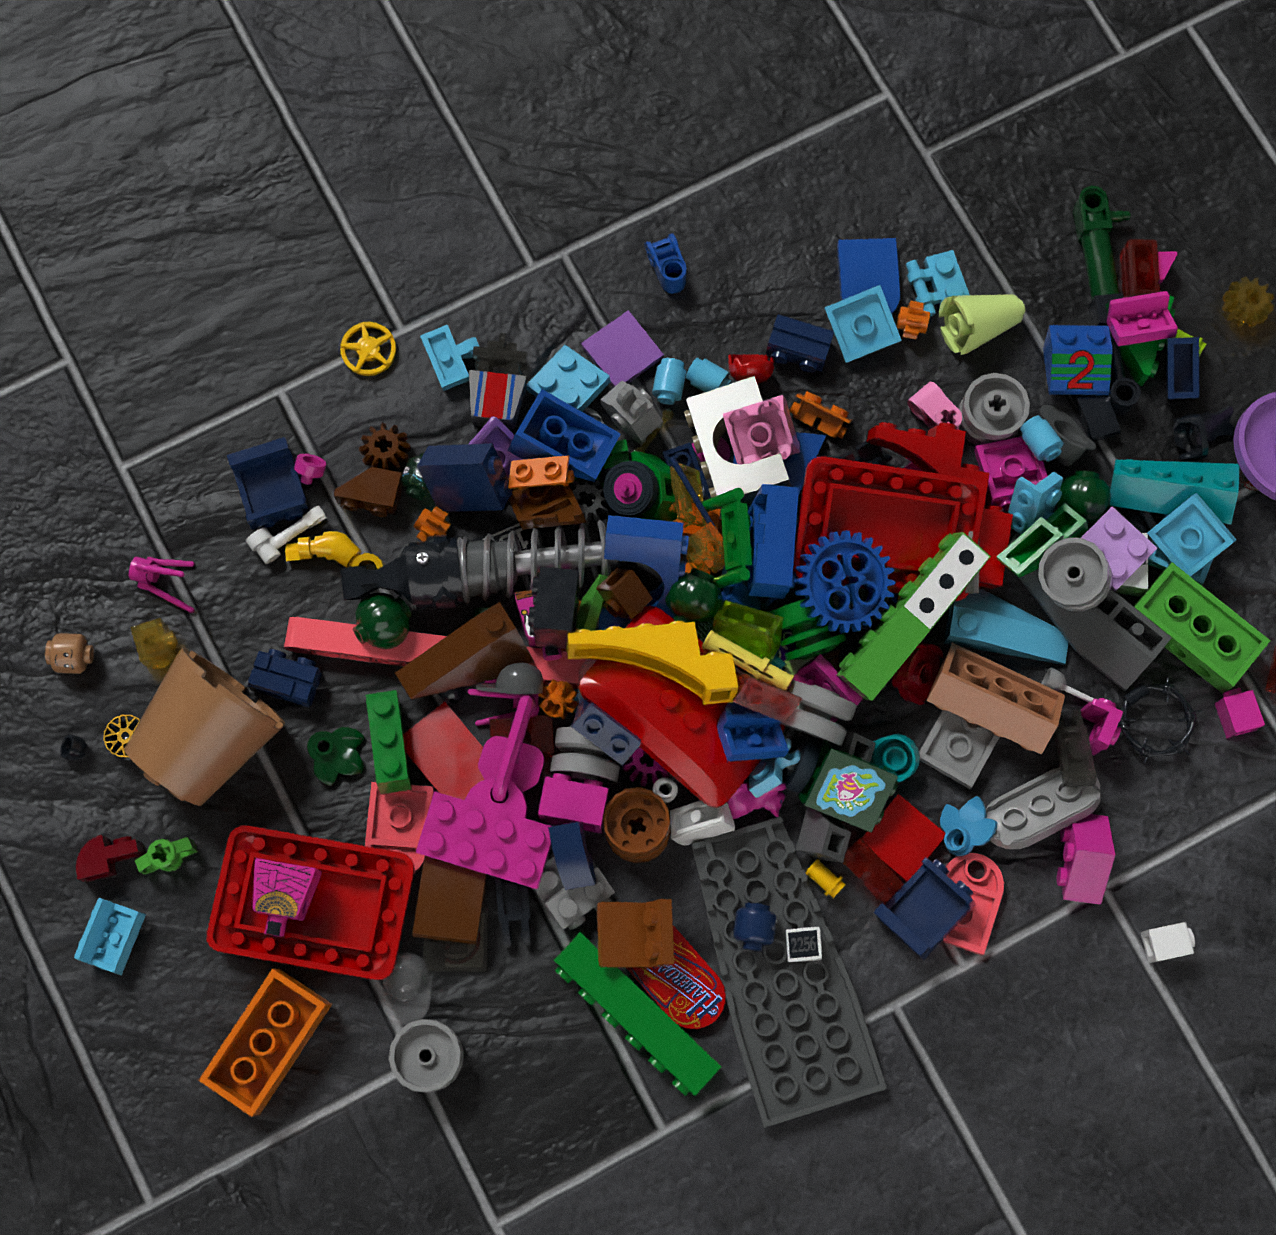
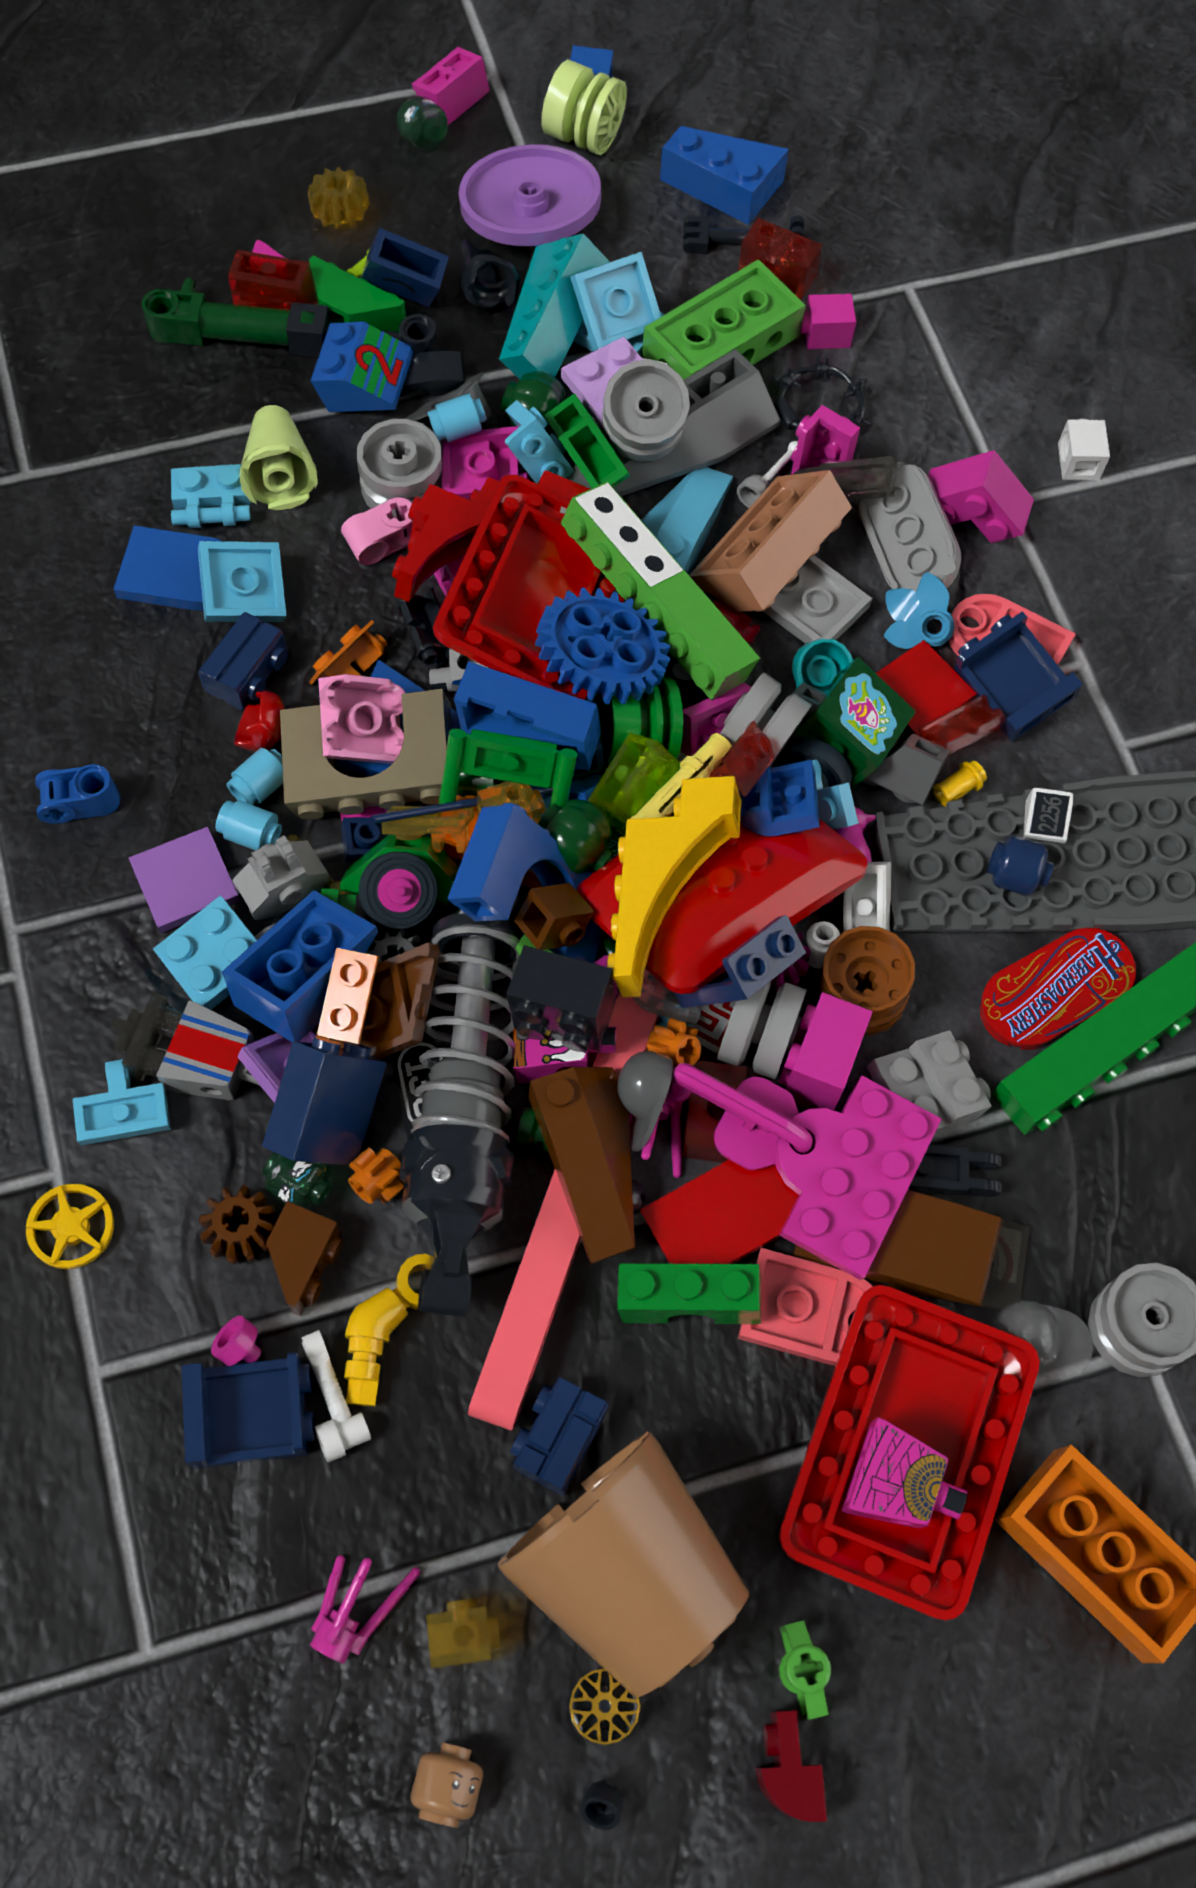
camera: 80 degrees left, 10 degrees down
medium azure bracket [74,898,146,975] -> none
dark green plate [307,727,365,786] -> none
dark green plant [353,593,411,649] -> none
dark blue slope [548,822,597,890] -> none
dark orange bracket [597,899,674,968] -> none
orange gear [896,301,930,339] -> none
dark pink bracket [1107,291,1178,346] -> none

